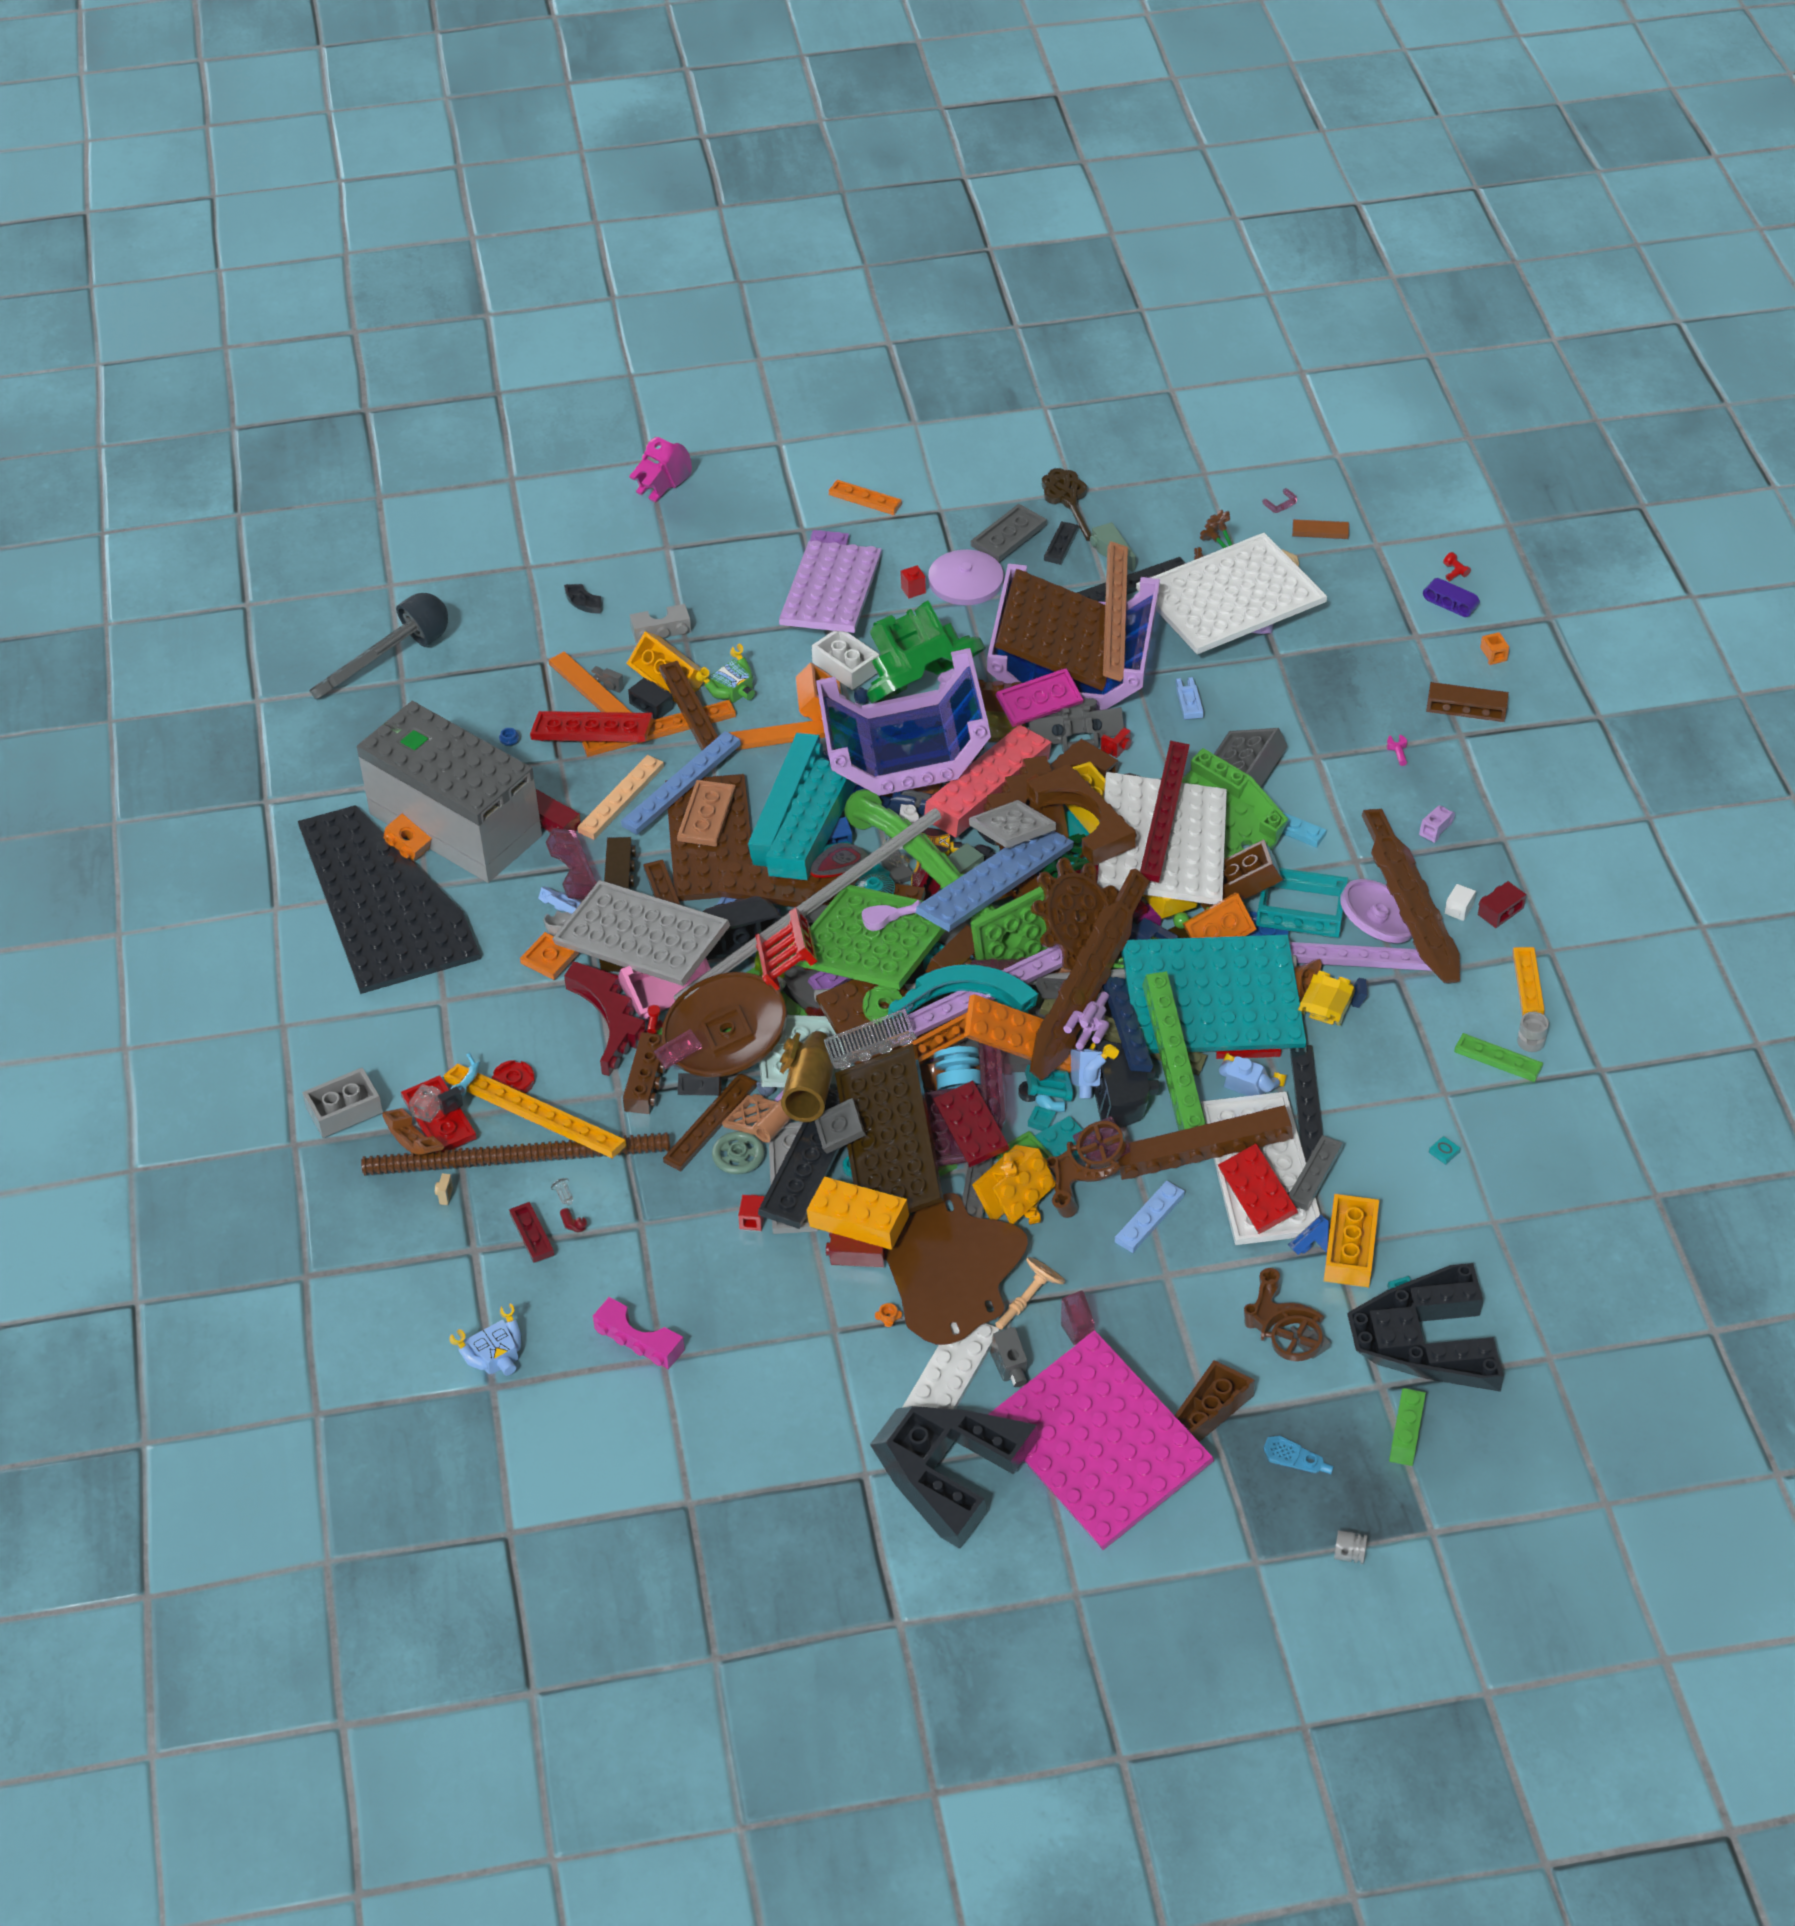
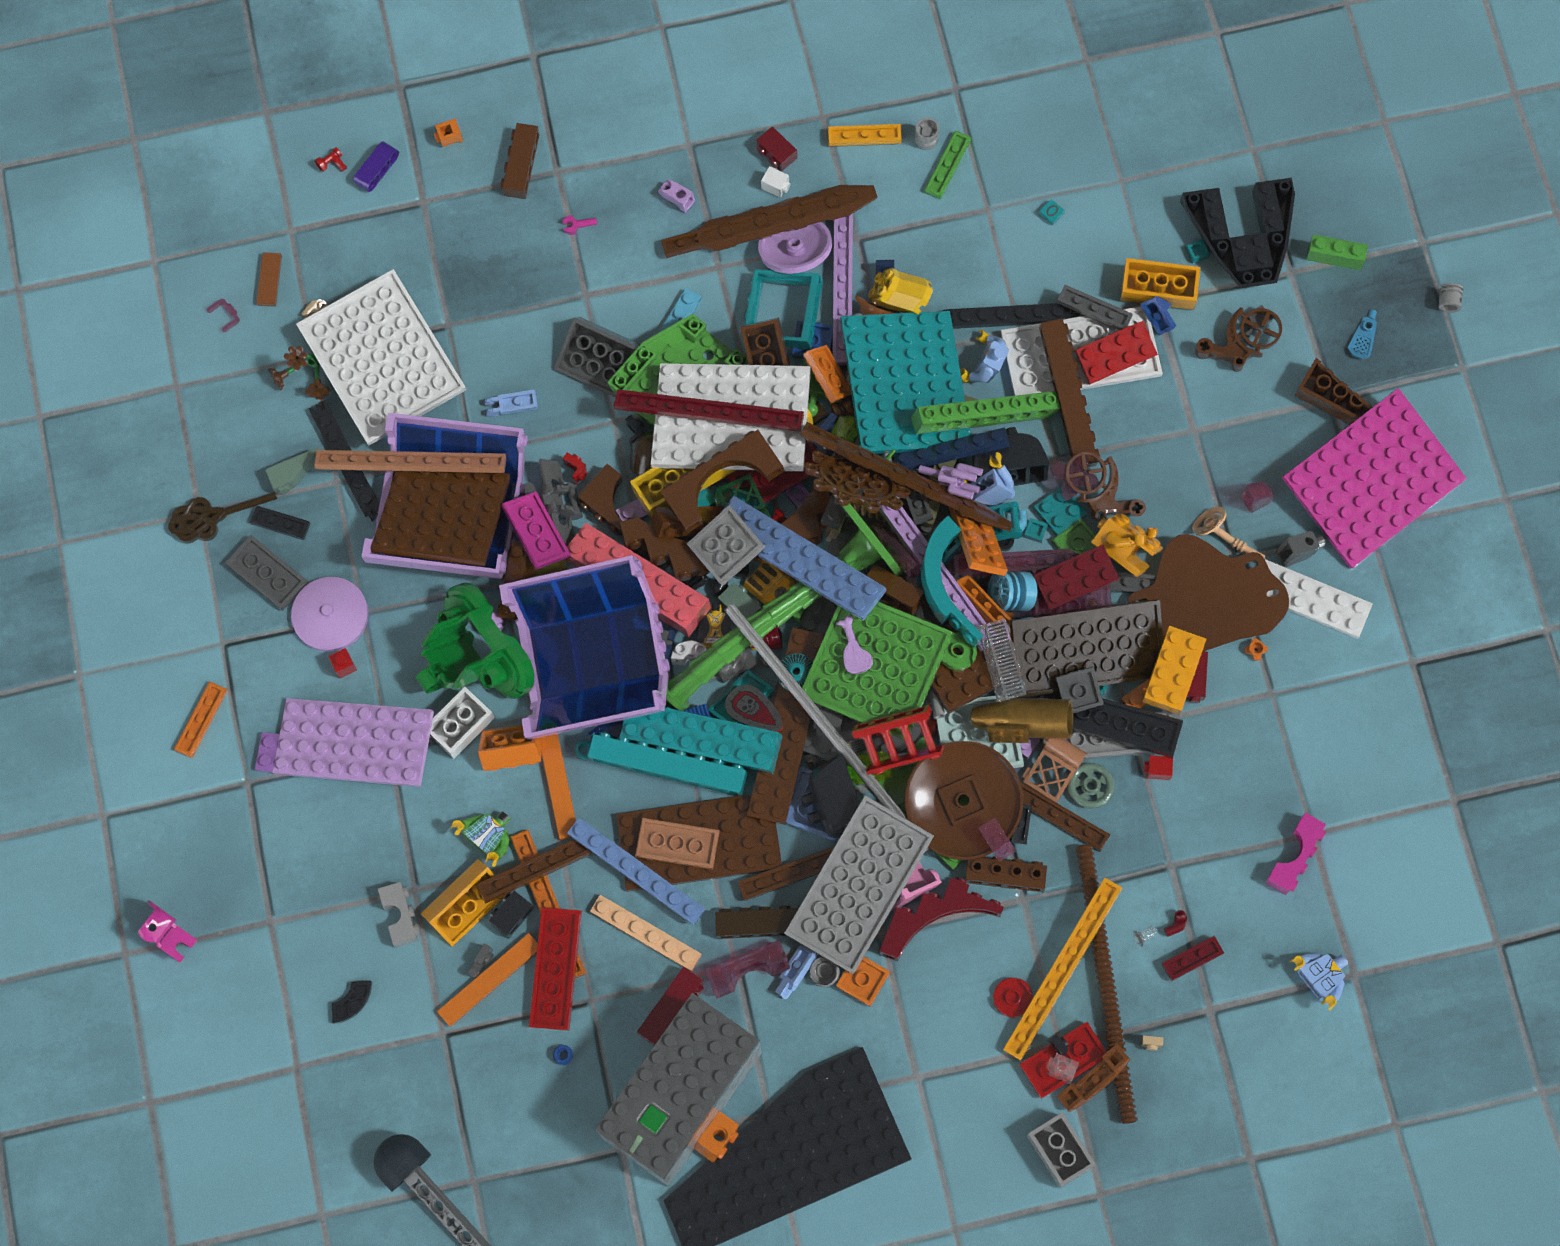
camera: 90 degrees left, 25 degrees up
medium azure piece [451,1053,480,1096] -> none
red piece [647,1005,663,1034] -> none
dark blue plate [854,687,869,705] -> none
black piece [870,1406,1039,1549] -> none
light blue plate [1115,1180,1185,1253] -> none

